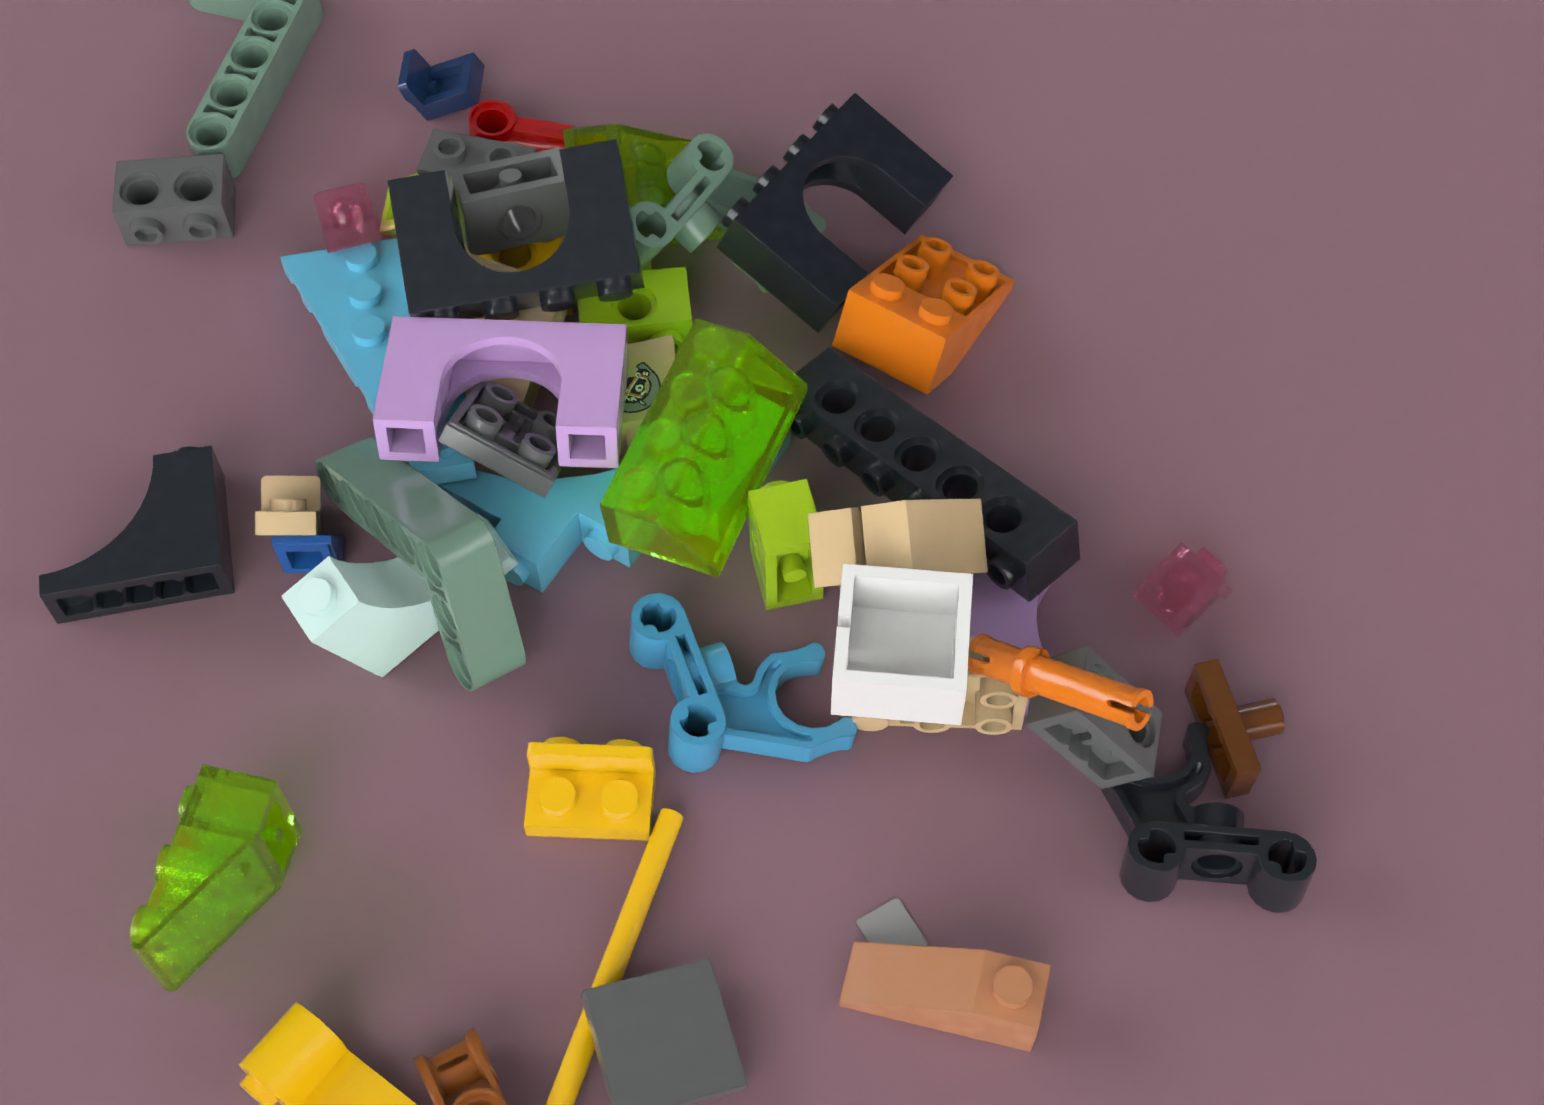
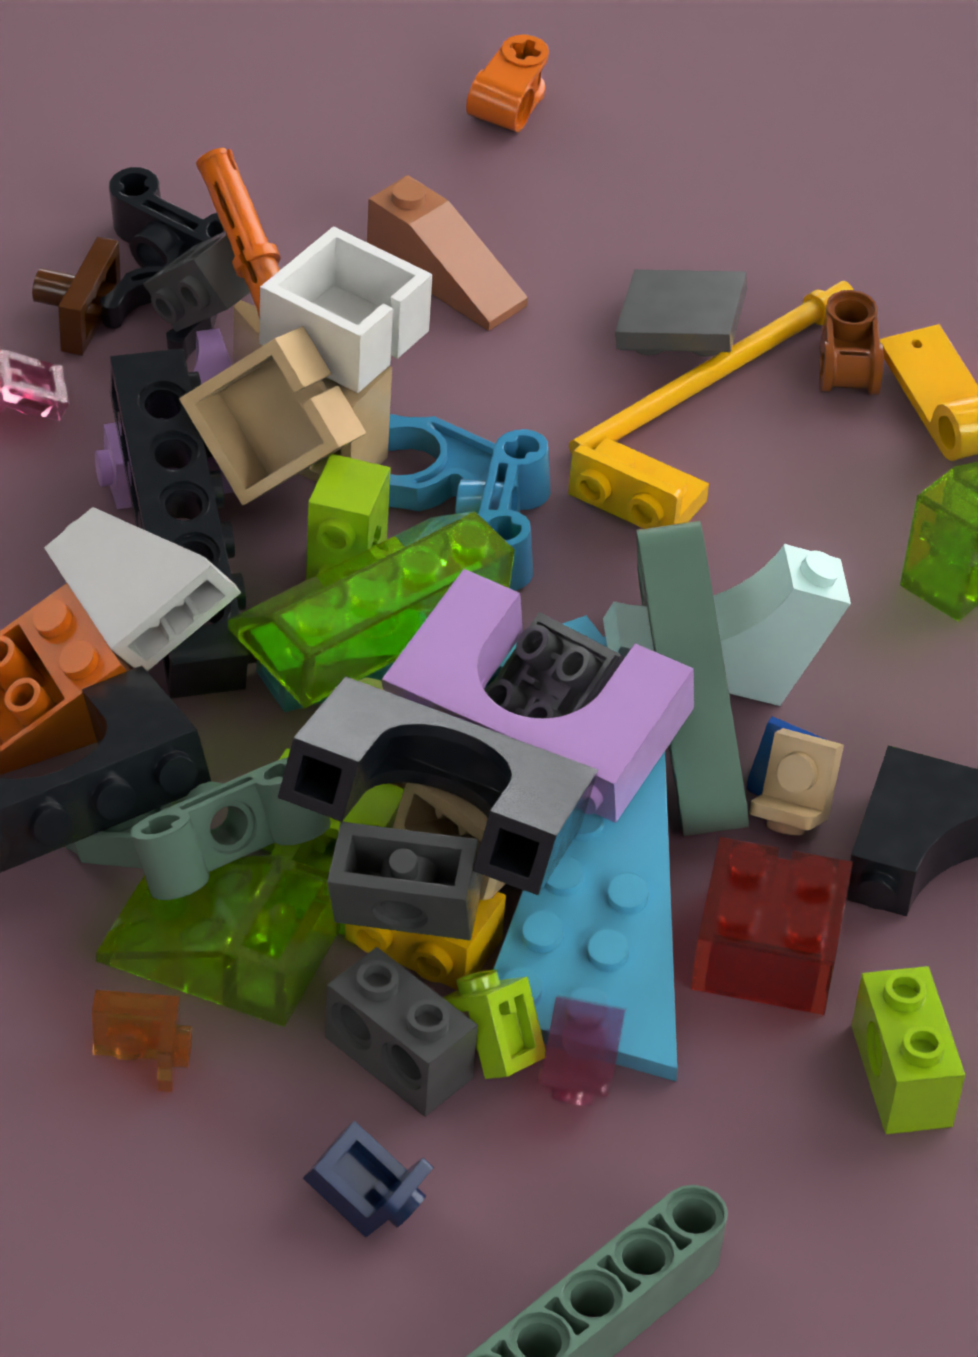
camera: 155 degrees left, 15 degrees down
dark grey brick [112,154,236,245] -> none
red piece [468,100,575,152] -> none
light grey sticker [856,898,928,946] -> none
none -> white slope [44,507,241,671]
none -> clear orange bracket [92,989,192,1092]
none -> clear red piece [690,837,853,1015]
none -> lime brick [851,966,965,1135]

